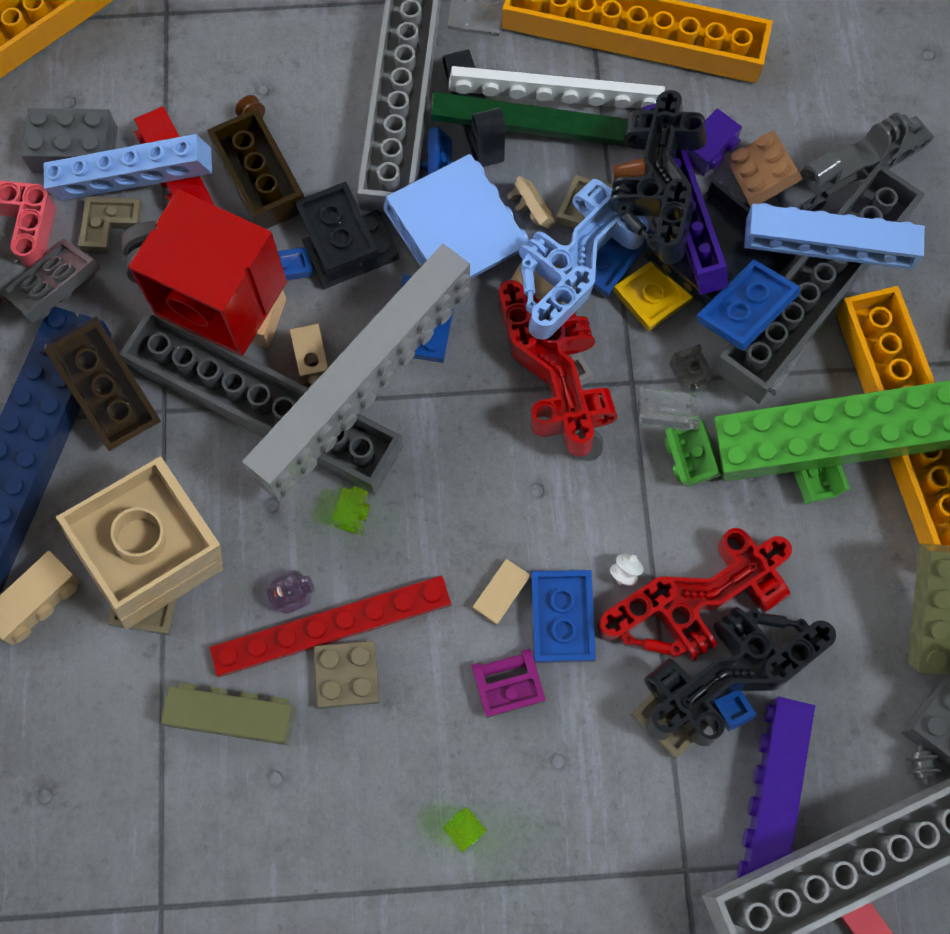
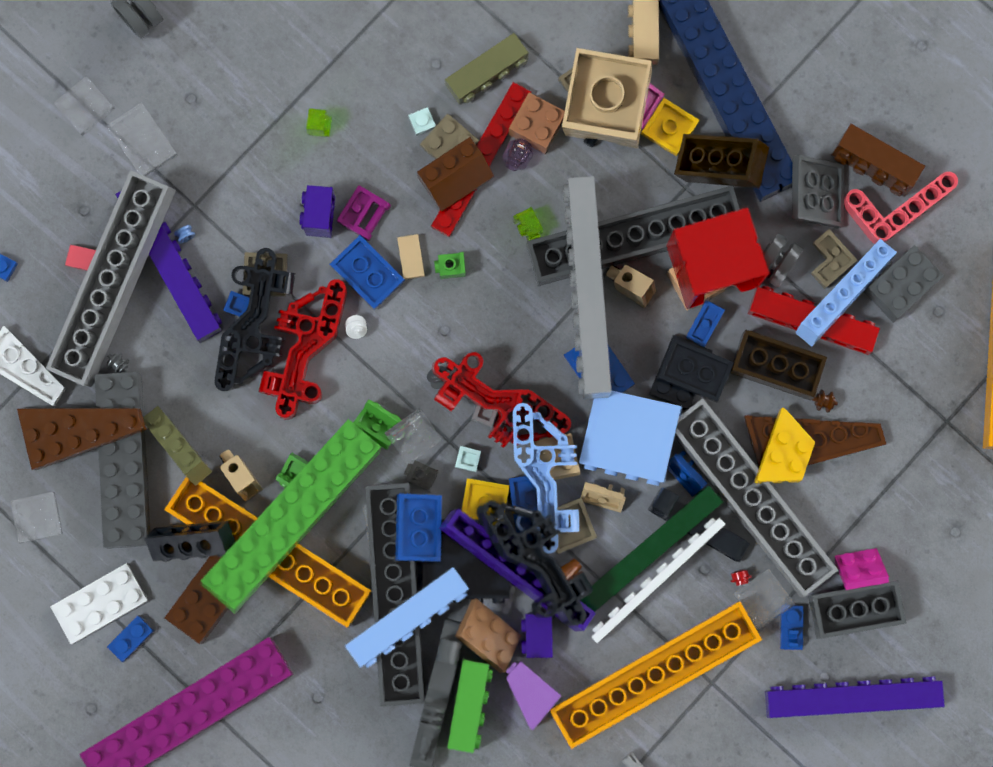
camera: 135 degrees right, 10 degrees up
none -> medium blue bush [174,225,195,244]
none -> tan torso [219,450,263,502]
none -> dark purple brick [299,185,336,238]
none -> light aqua plate [408,107,436,136]
none -> reddish brown slope [417,137,494,212]
none -> bright green brick [434,252,466,279]
none -> bright green brick [448,660,493,753]
none -> light aqua plate [455,446,481,473]
none -> medium lavender slope [506,661,561,730]
none -> nougat brick [509,92,565,154]
none -> yellow plate [641,98,699,156]
none -> red plate [730,569,752,586]
none -> reddish brown wing [744,415,886,468]
none -> yellow wing [754,407,815,484]

